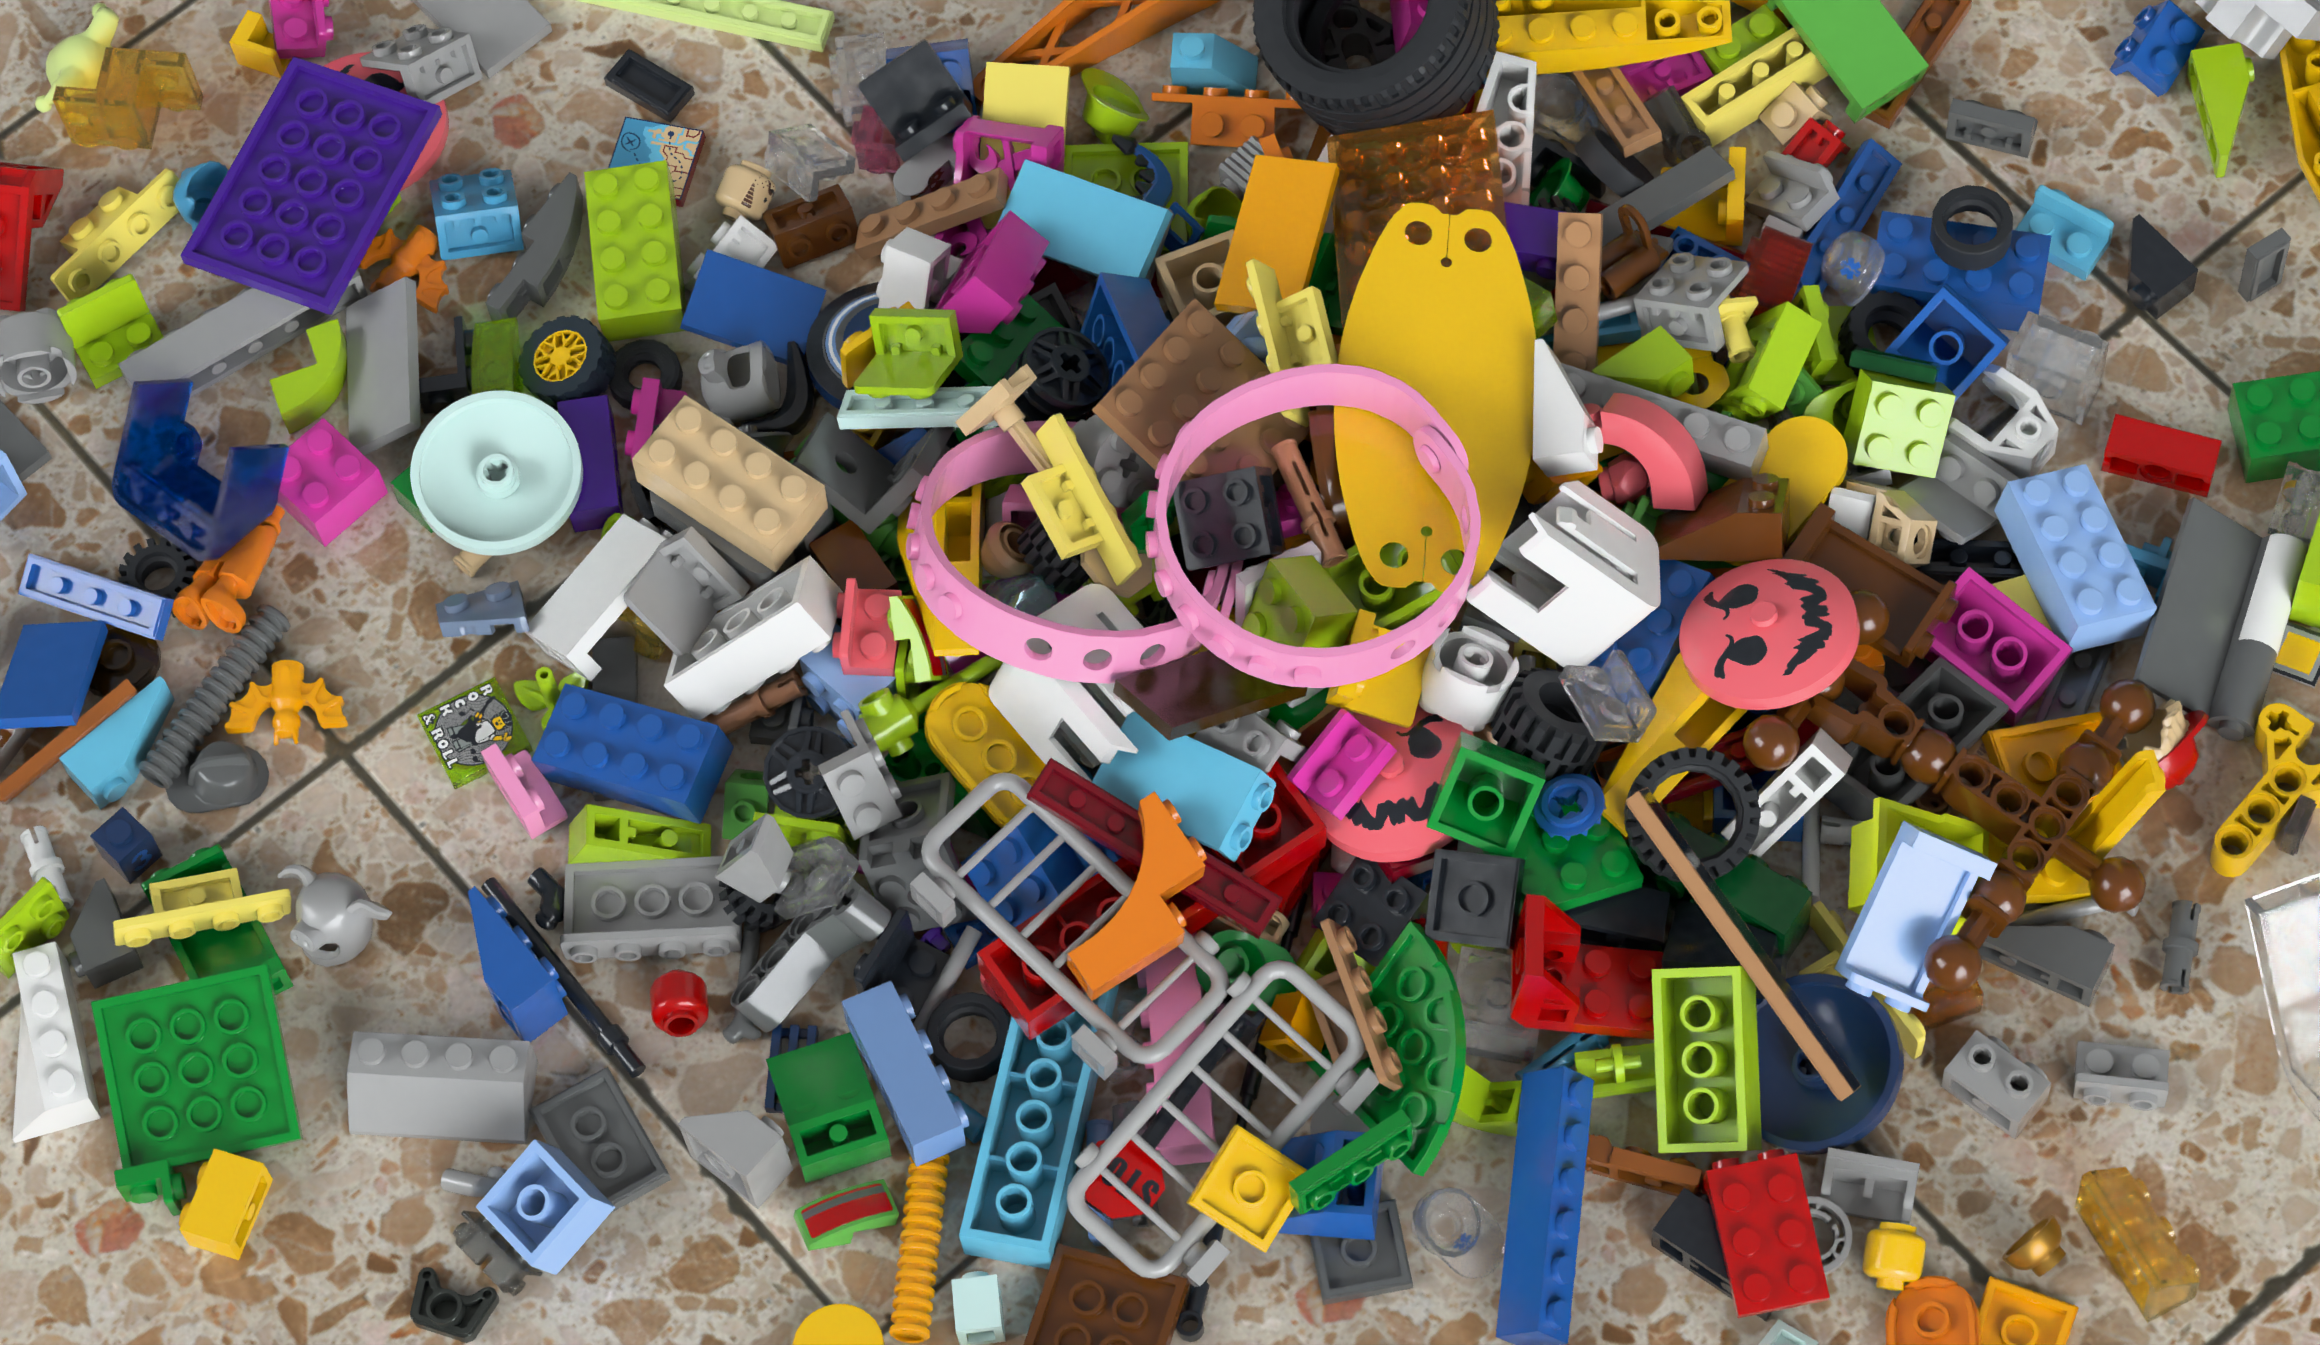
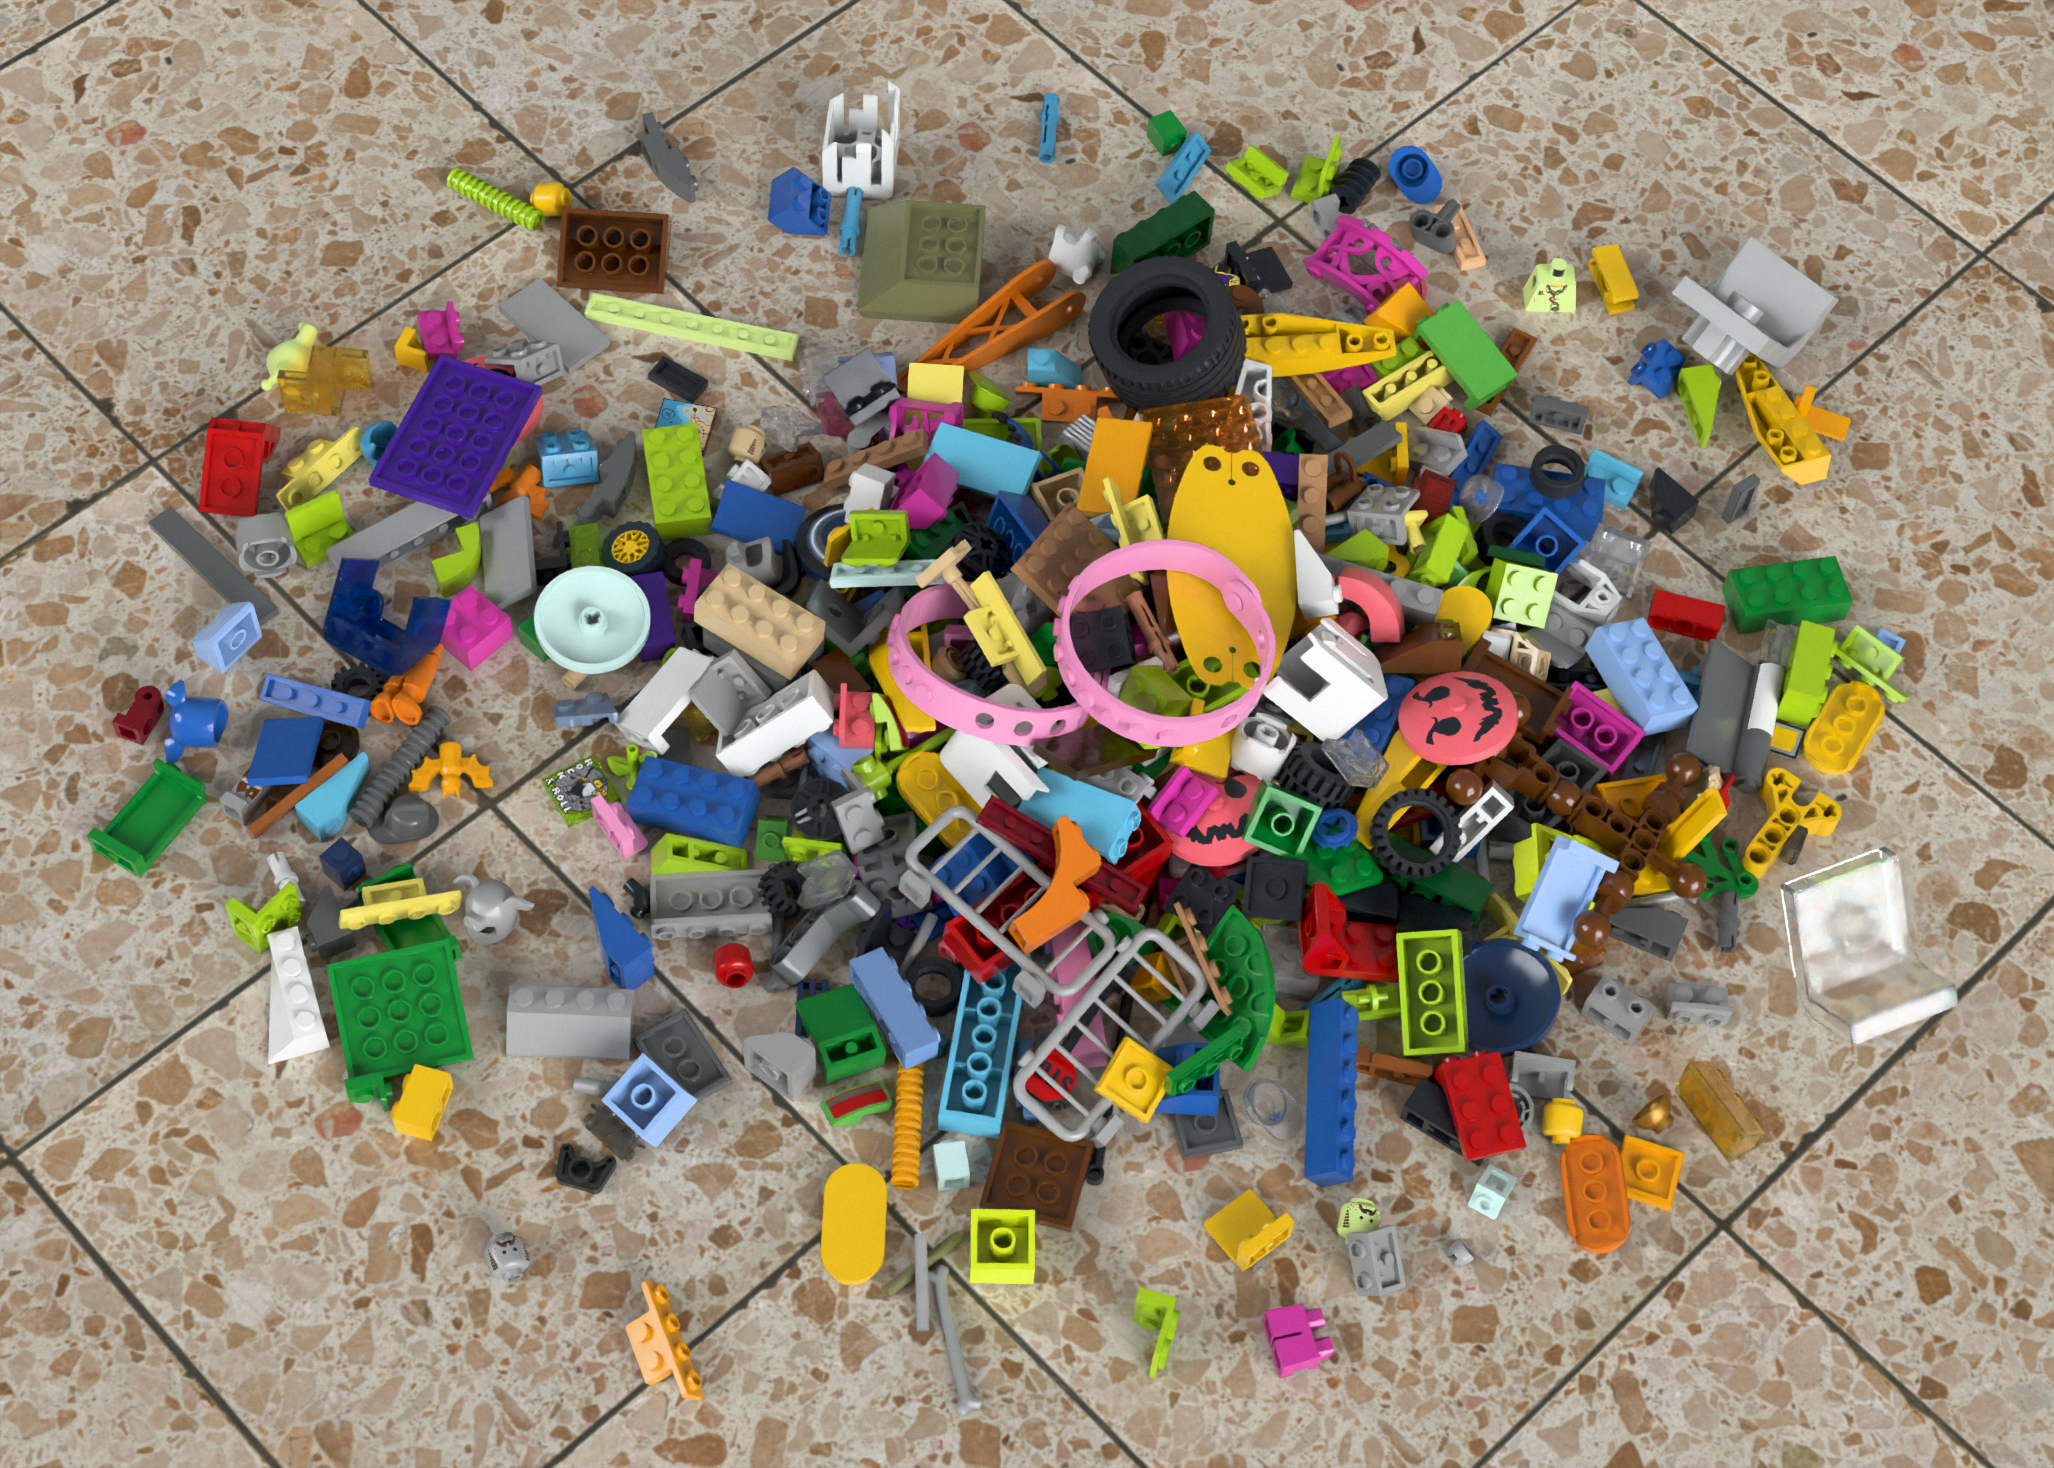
camera: 15 degrees left, 5 degrees down
black bar [481,877,646,1078] -> none
light grey slope [715,813,794,903] -> none
medium nougat tile [1626,787,1861,1101] -> none
none -> green plant [1683,830,1759,899]

